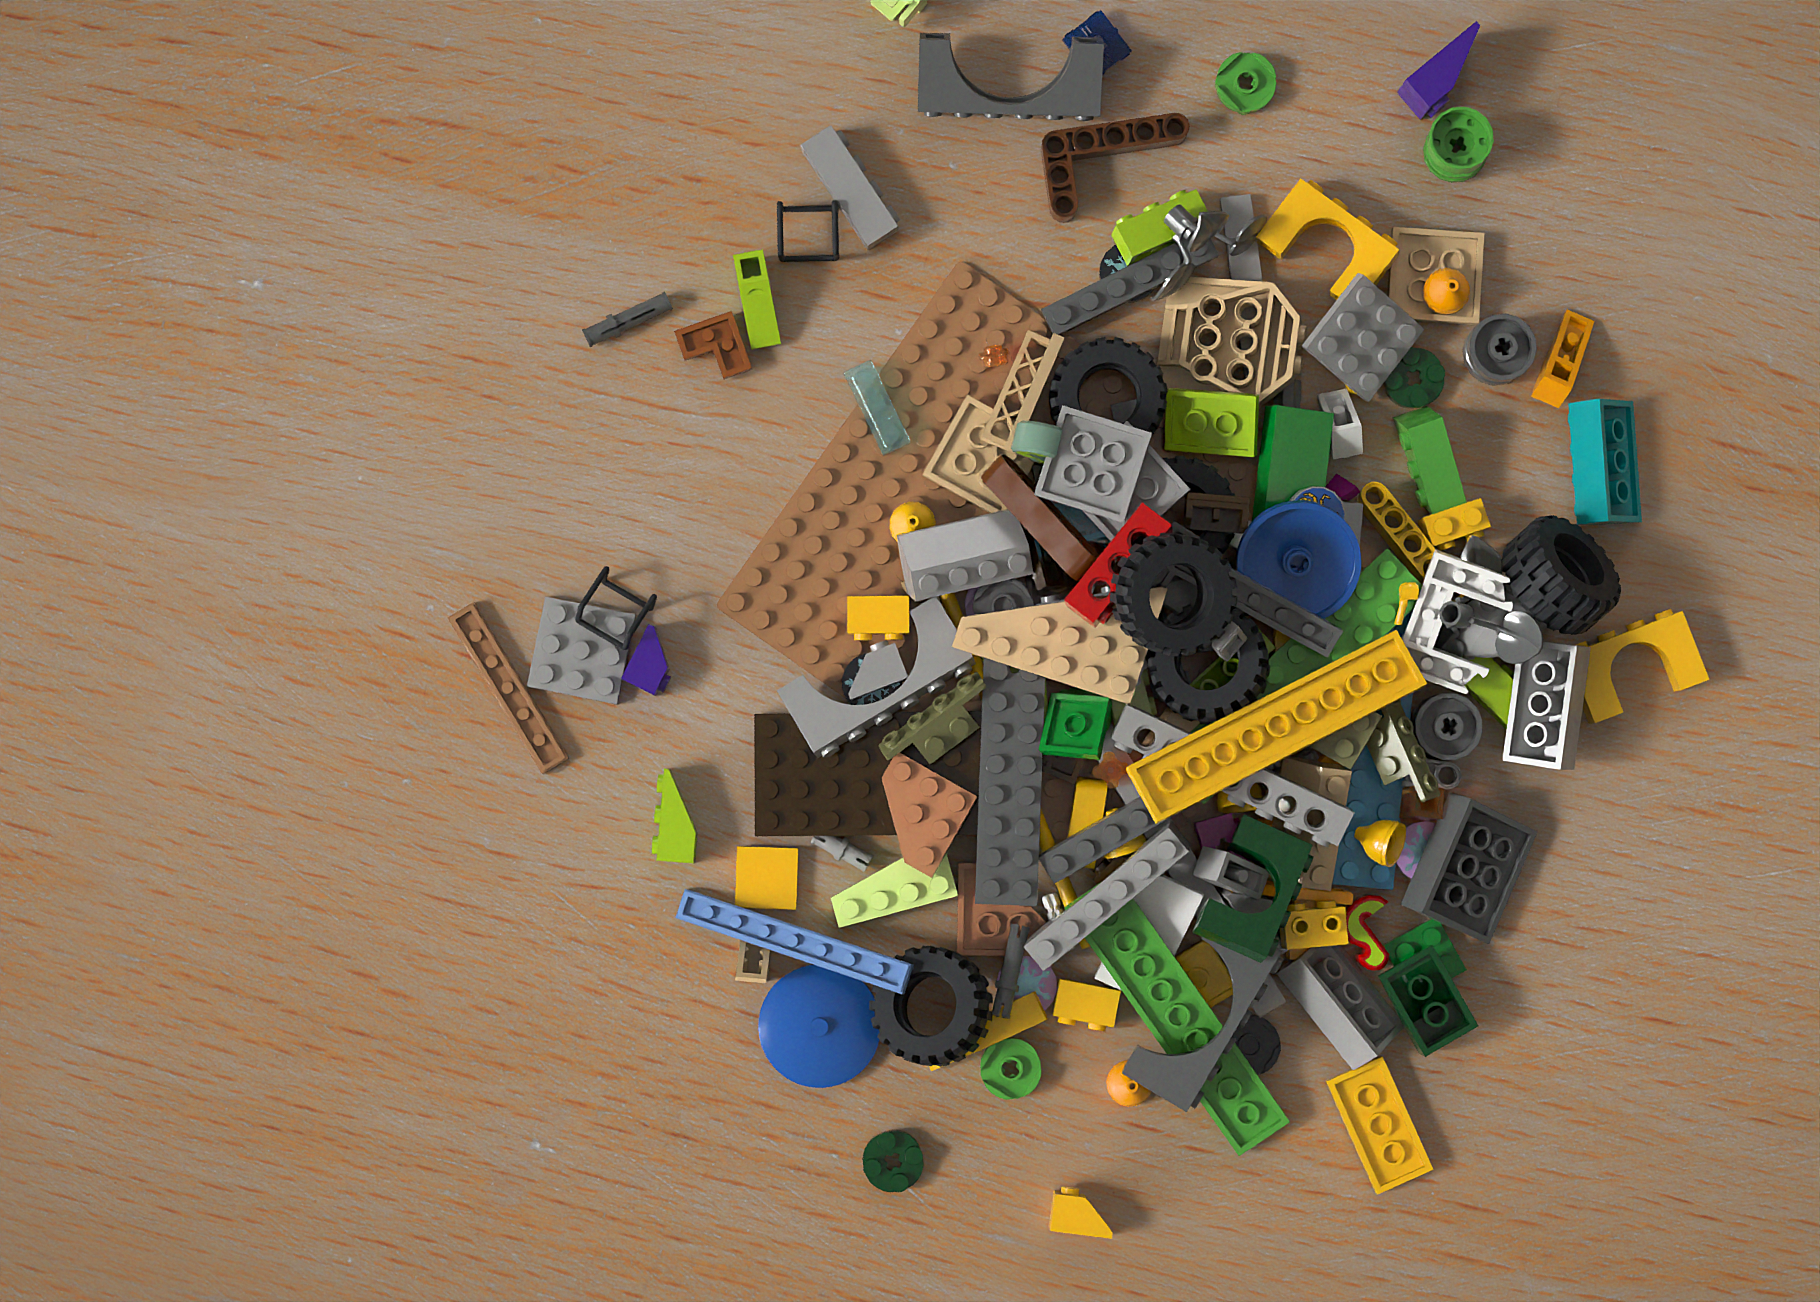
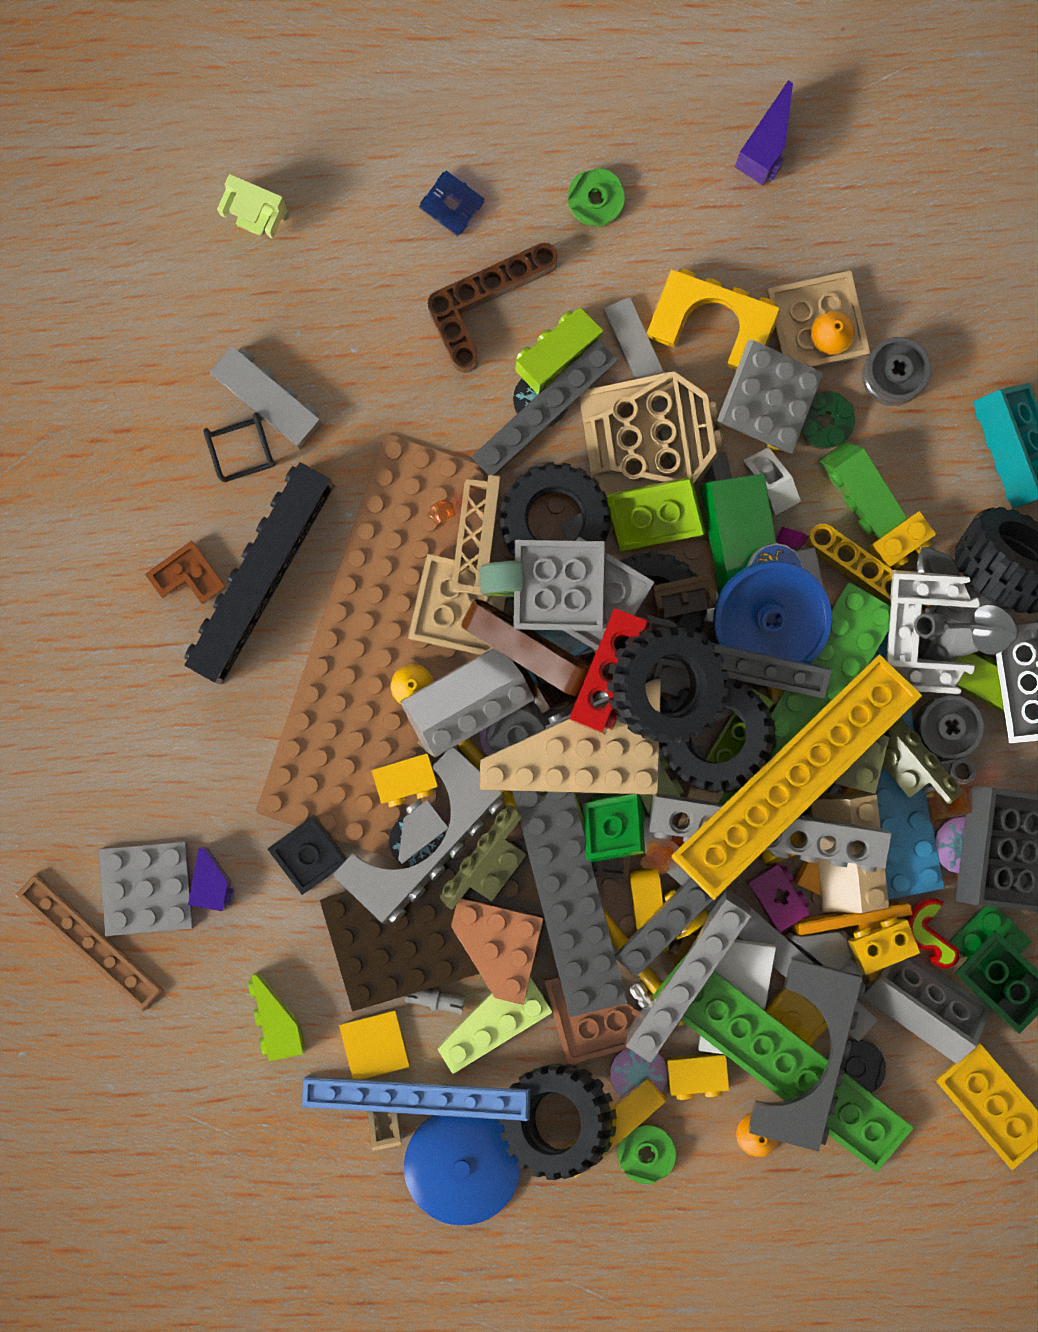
camera: 15 degrees left, 0 degrees up
black piece [575,566,657,650] -> none
dark grey pin [582,291,673,347] -> none
lime slope [733,249,781,350] -> none
clear light blue plate [843,360,911,456] -> none
dark green plate [862,1130,924,1192] -> none
dark grey arch [918,33,1104,121] -> none
dark grey pin [992,924,1030,1019] -> none
yellow slope [1049,1186,1113,1239] -> none
dark grey plant [1150,204,1267,301] -> none
dark green arch [1192,815,1314,963] -> none
light grey slope [1193,846,1269,900] -> none
light grey tile [1211,621,1247,661] -> none
yellow helmet [1354,820,1406,867] -> none
yellow hand [1394,582,1419,625] -> none
bright green wheel [1423,107,1494,183] -> none
light orange slope [1531,309,1595,408] -> none
none -> black brick [184,462,335,685]
none -> black plate [267,814,348,895]

